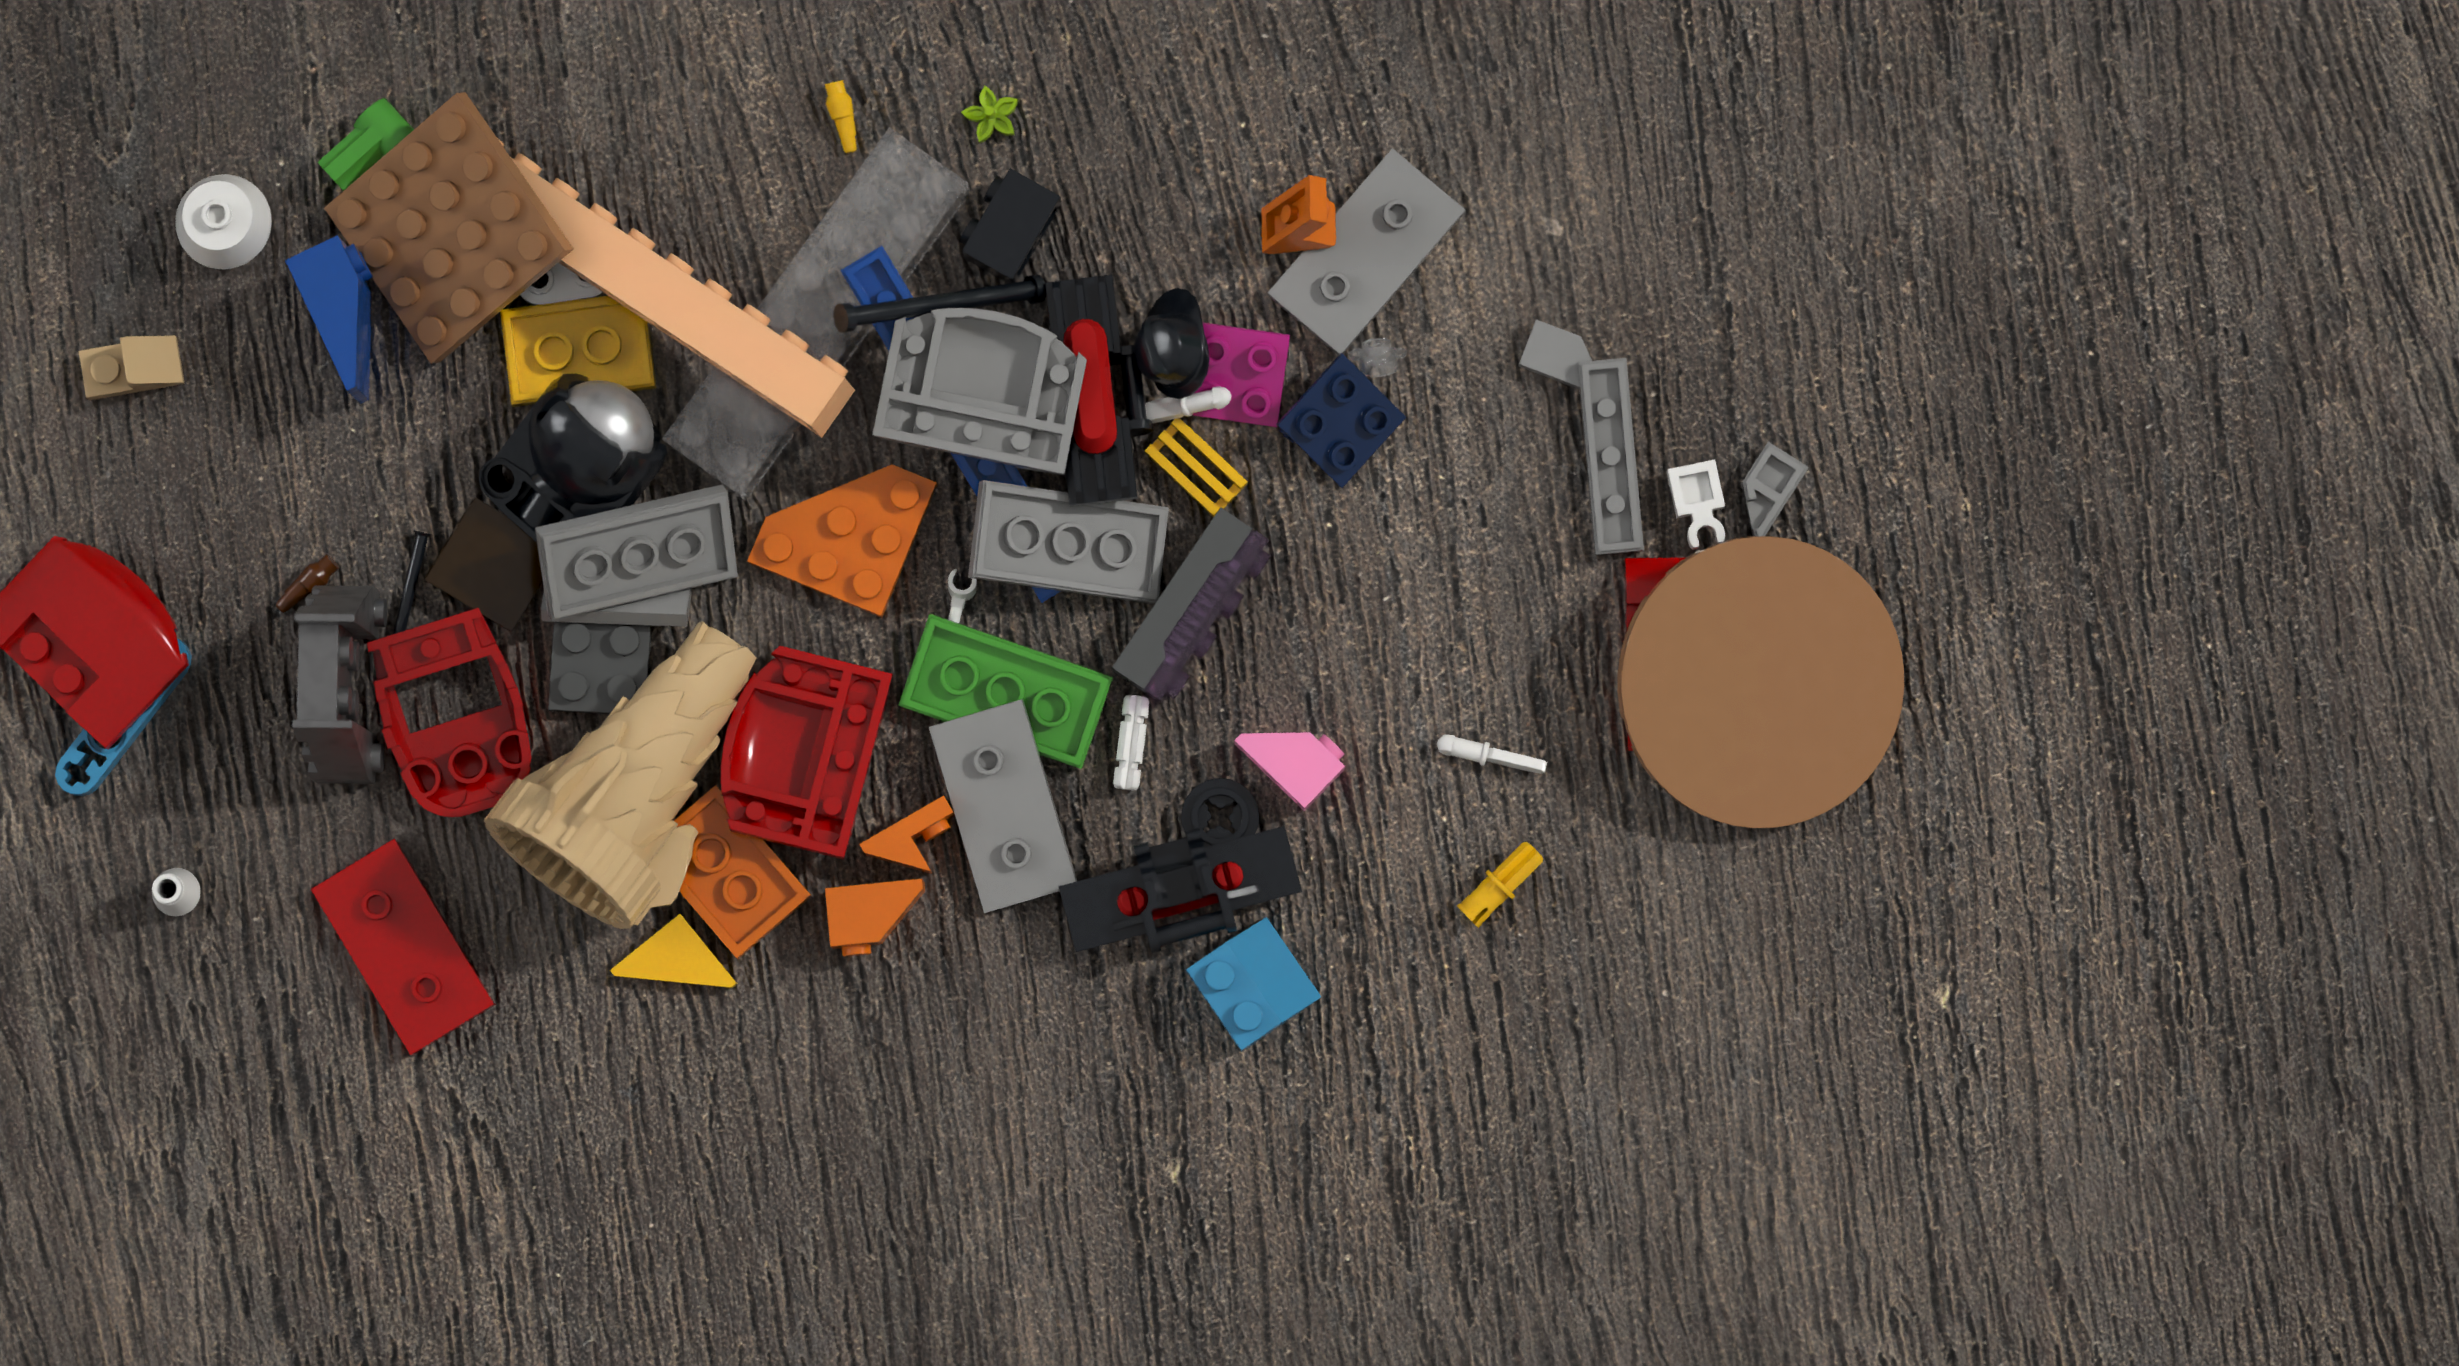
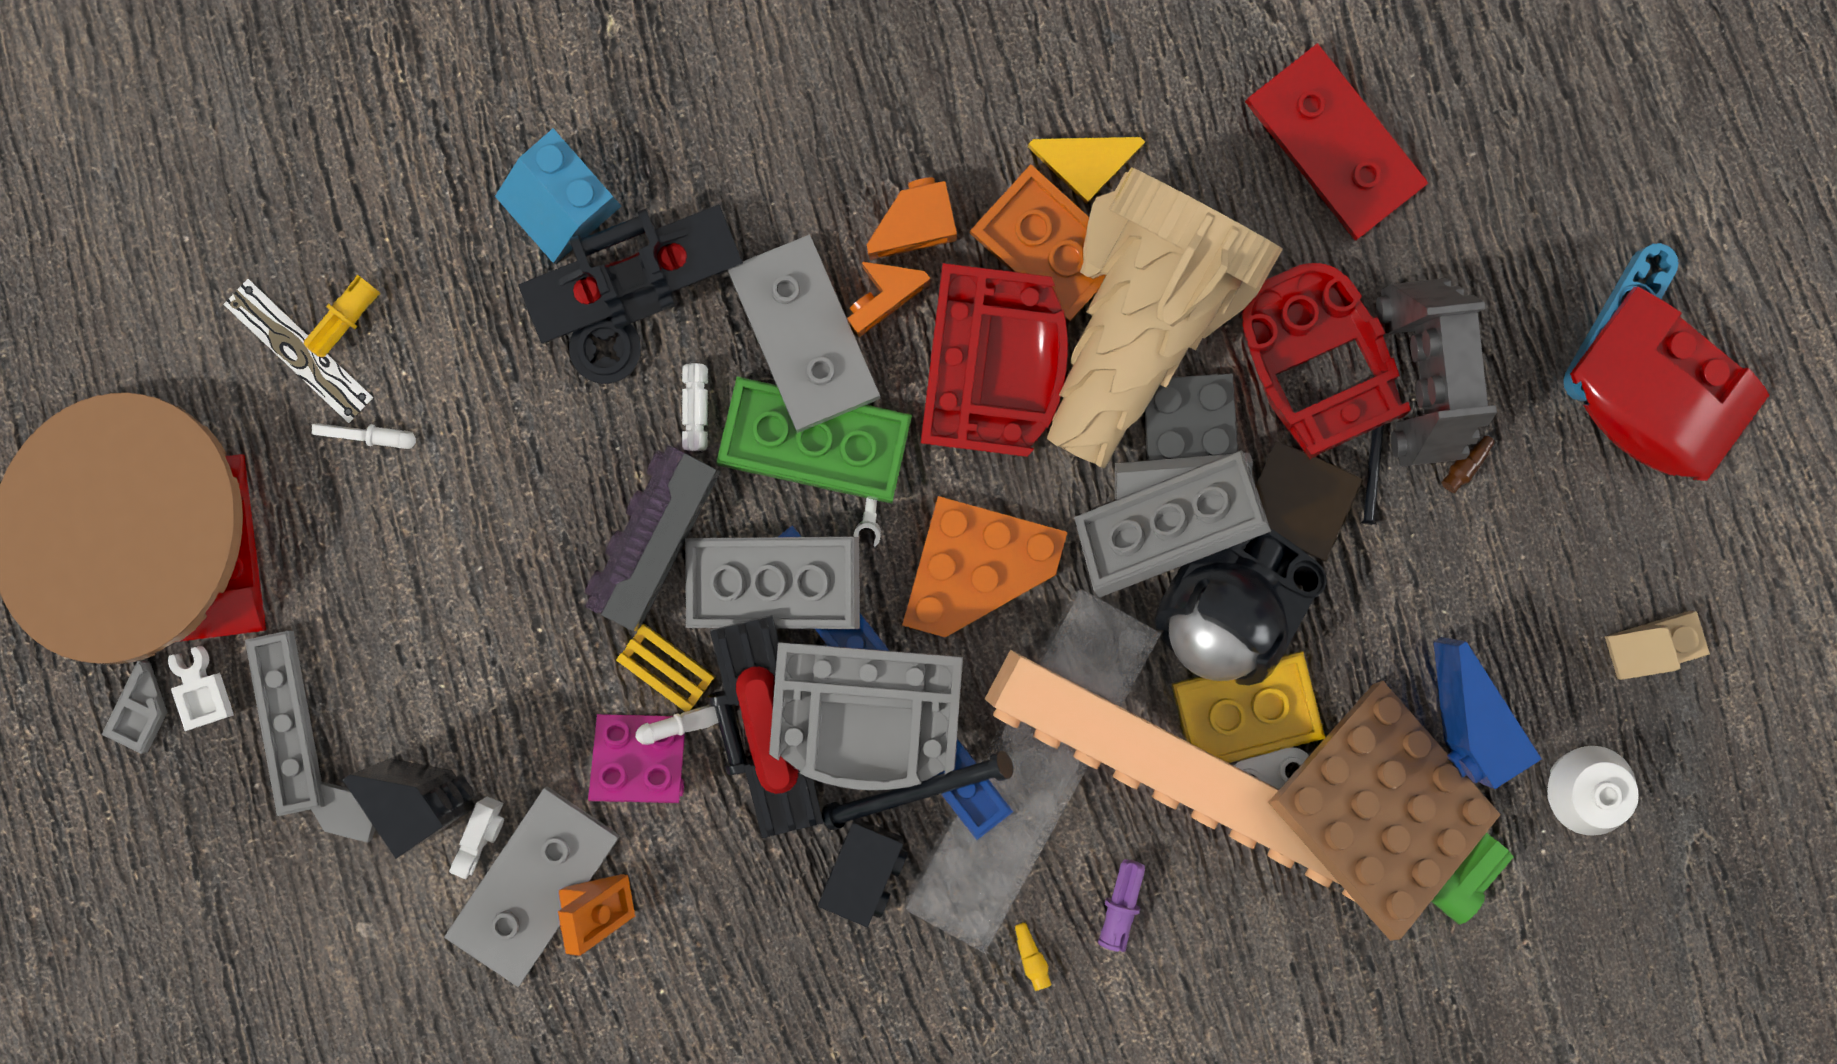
camera: 170 degrees right, 5 degrees up
white cone [152,868,201,916] -> none
lime plant [961,86,1018,144] -> none
black piece [1133,288,1210,399] -> none
bright pink slope [1234,732,1345,811] -> none
dark blue hinge [1277,353,1406,488] -> none
clear plate [1349,338,1407,377] -> none
none -> sticker [223,279,373,423]
none -> black slope [343,758,475,859]
none -> white plate [449,797,504,879]
none -> medium lavender axle [1098,859,1145,952]

